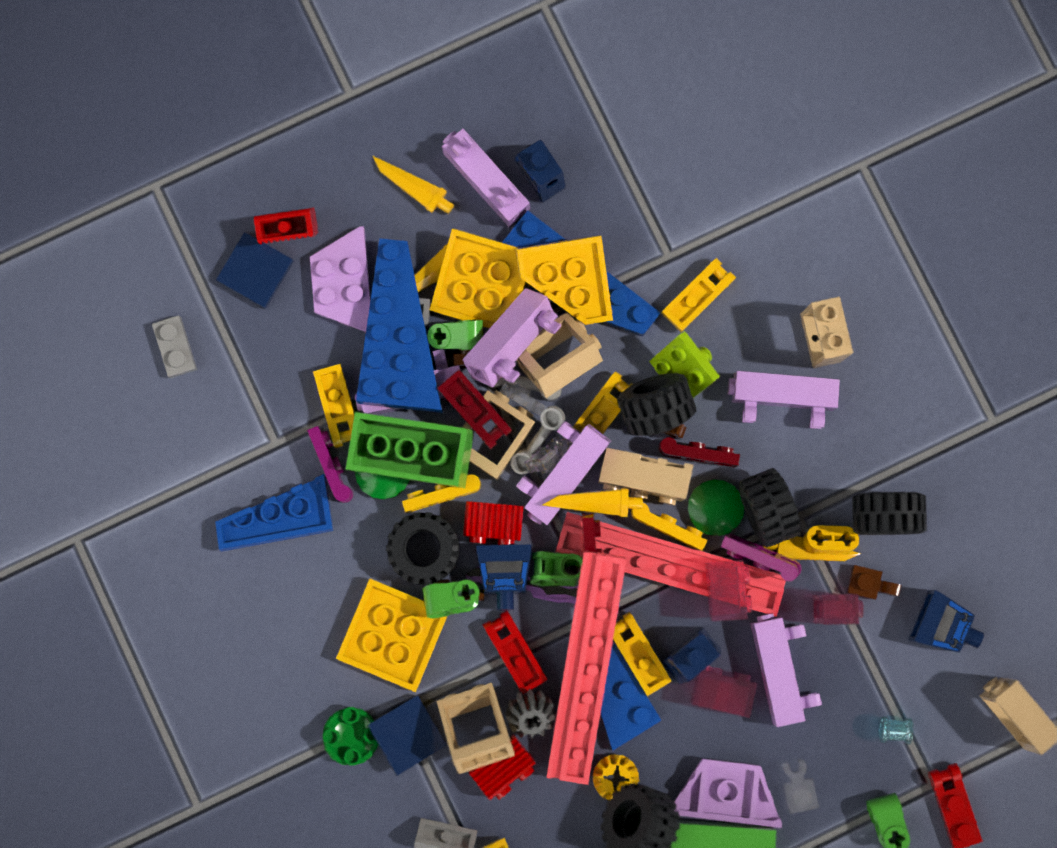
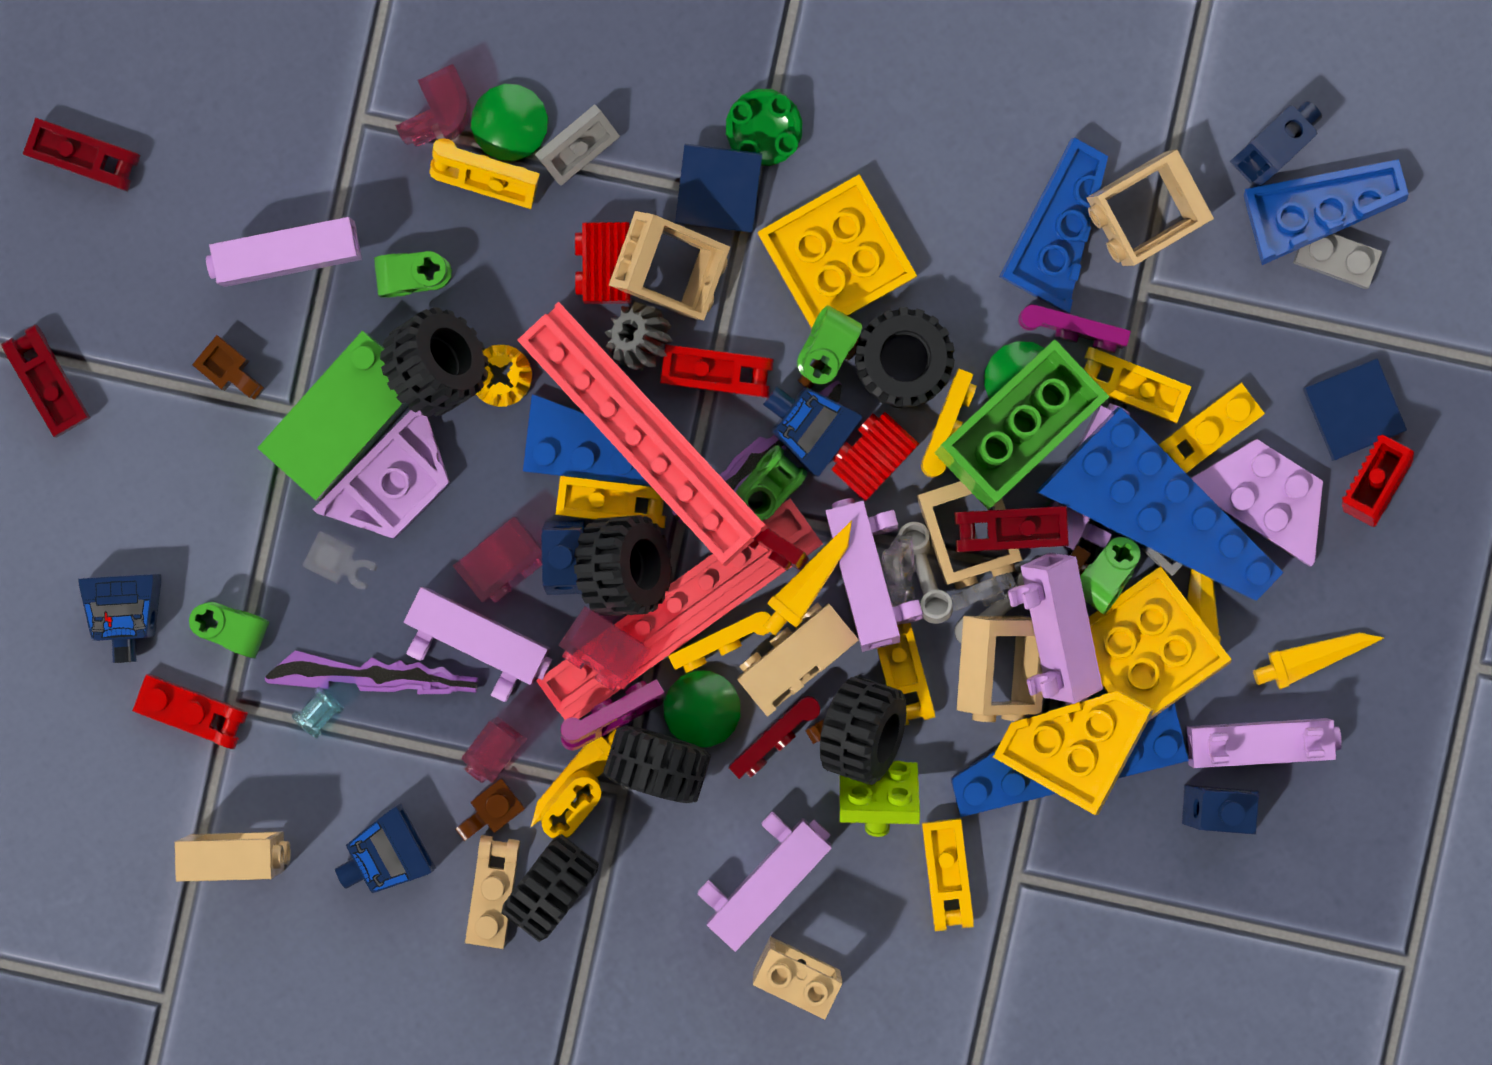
camera: 130 degrees right, 5 degrees up
none -> medium lavender sword [265,650,478,694]
none -> tan plate [465,835,520,949]
none -> black tyre [574,515,672,616]
none -> tan window [1086,150,1214,266]
none -> yellow plate [1158,383,1265,473]
none -> dark blue torso [1230,101,1322,187]
none -> blue wing [1244,159,1409,265]

